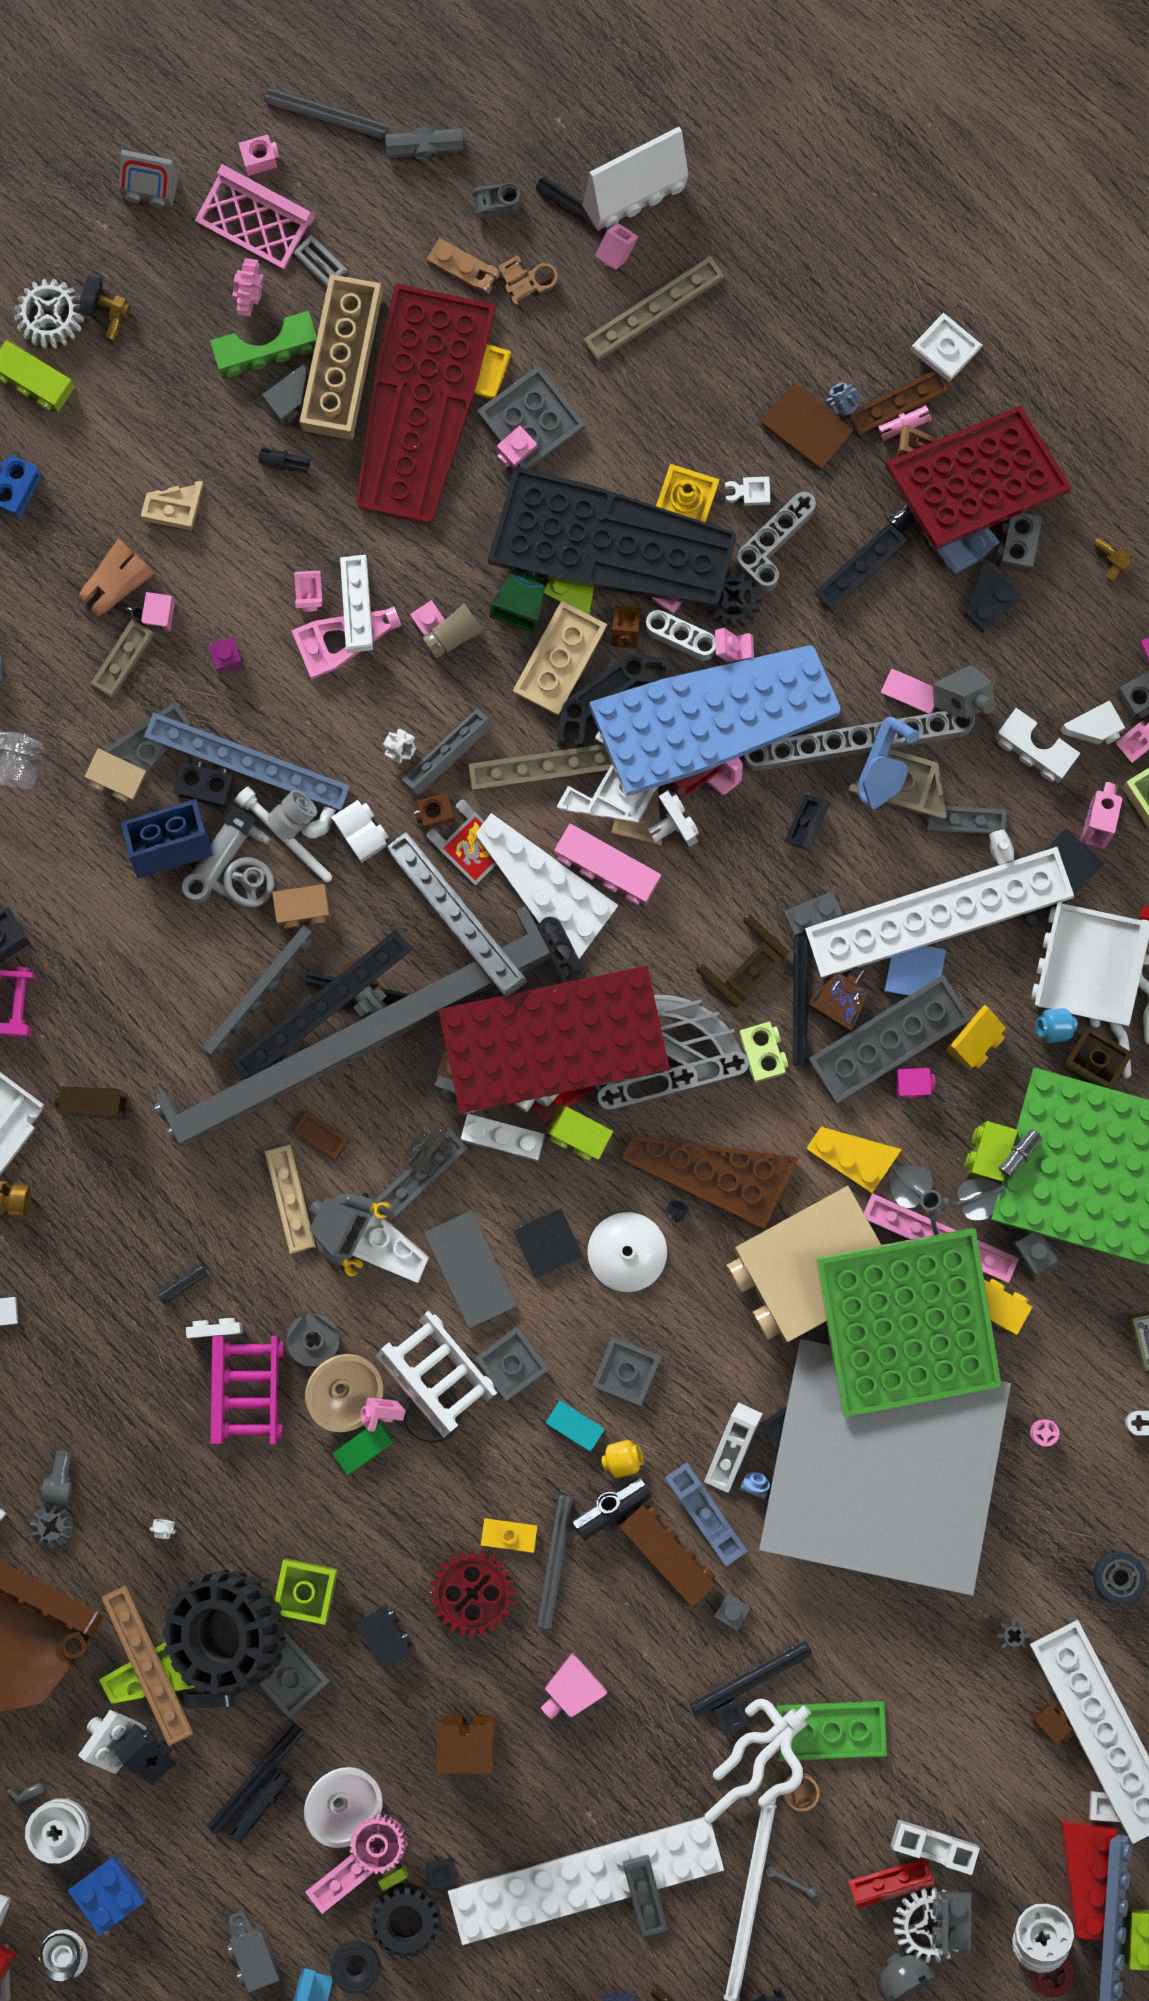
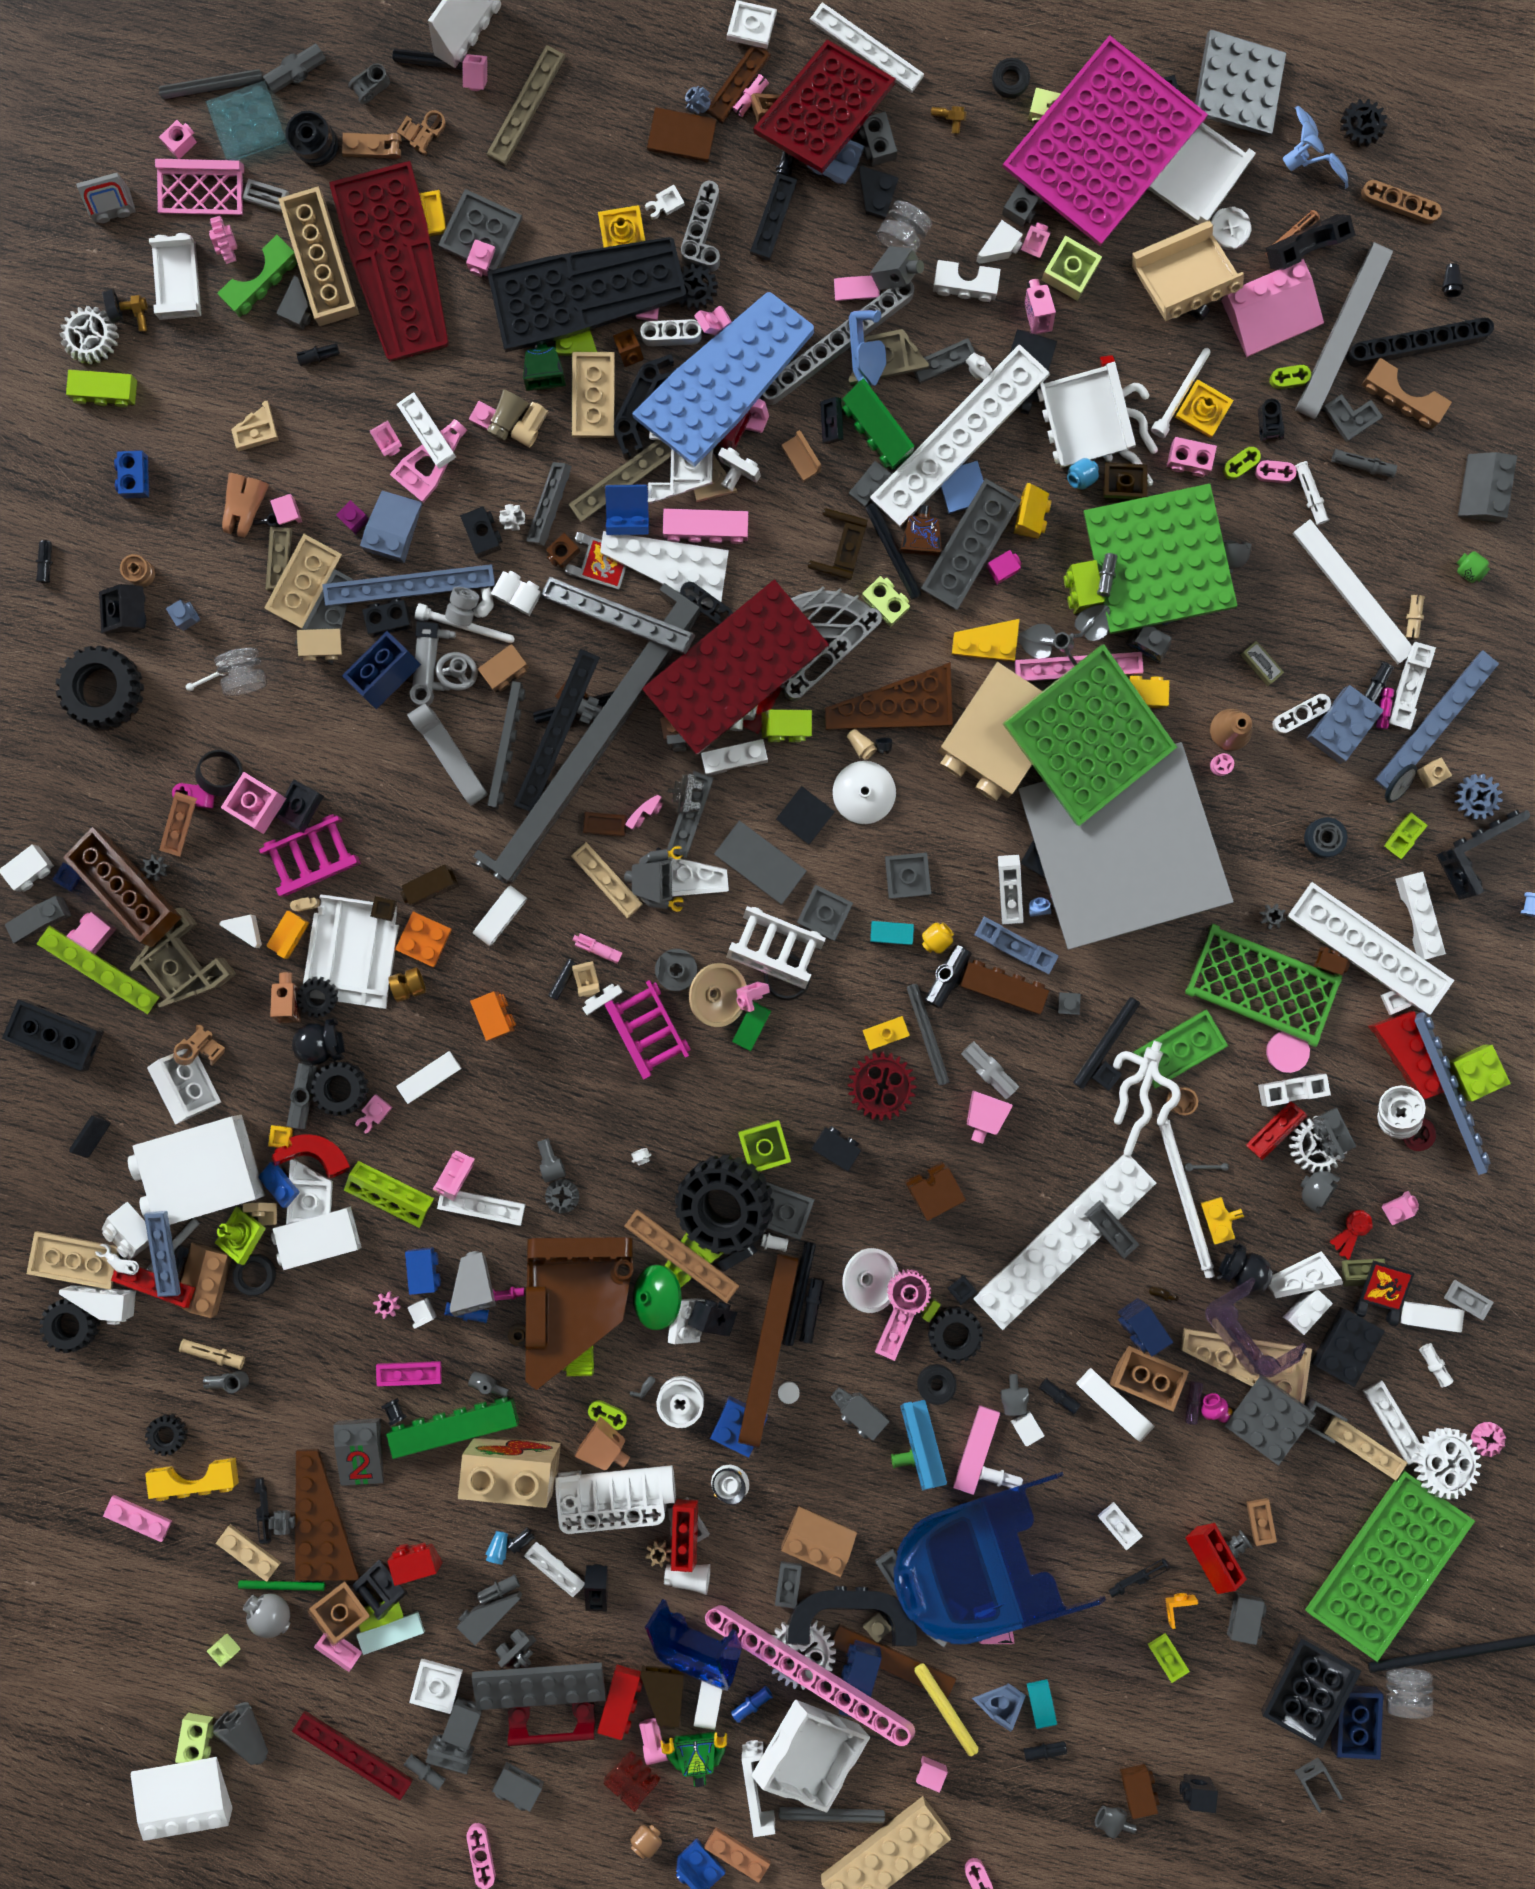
camera: 30 degrees left, 5 degrees up
none -> white panel [149,233,201,320]
none -> clear light blue plate [206,80,287,161]
none -> tan plate [264,534,342,629]
none -> black wheel [285,111,339,167]
none -> sand blue slope [360,491,423,563]
none -> dark brown tile [370,896,397,922]
none -> orange plate [395,911,452,967]
none -> light grey beam [407,703,488,806]
none -> black brick [460,506,503,559]
none -> orange brick [470,991,516,1041]
none -> white beam [473,885,527,947]
none -> tan piece [511,402,548,448]
none -> bright pink piece [572,933,622,964]
none -> tan bracket [572,961,600,997]
none -> blue bracket [605,485,649,535]
none -> bright pink slope [625,795,663,831]
none -> green dish [633,1265,682,1330]
none -> reddish brown beam [738,1254,799,1448]
none -> white pin [760,1233,788,1252]
none -> white tile [778,1381,799,1404]
none -> medium nougat panel [781,430,822,482]
none -> white tile [810,2,924,93]
none -> green slope [842,378,914,471]
none -> tan cone [847,729,877,760]
none -> clear wheel [876,200,932,253]
none -> light grey piece [961,1041,1019,1099]
none -> bright green door [1185,923,1342,1047]
none -> yellow plate [1201,1197,1244,1245]
none -> medium nougat cone [1210,709,1253,751]
none -> bright pink tile [1266,1031,1310,1073]

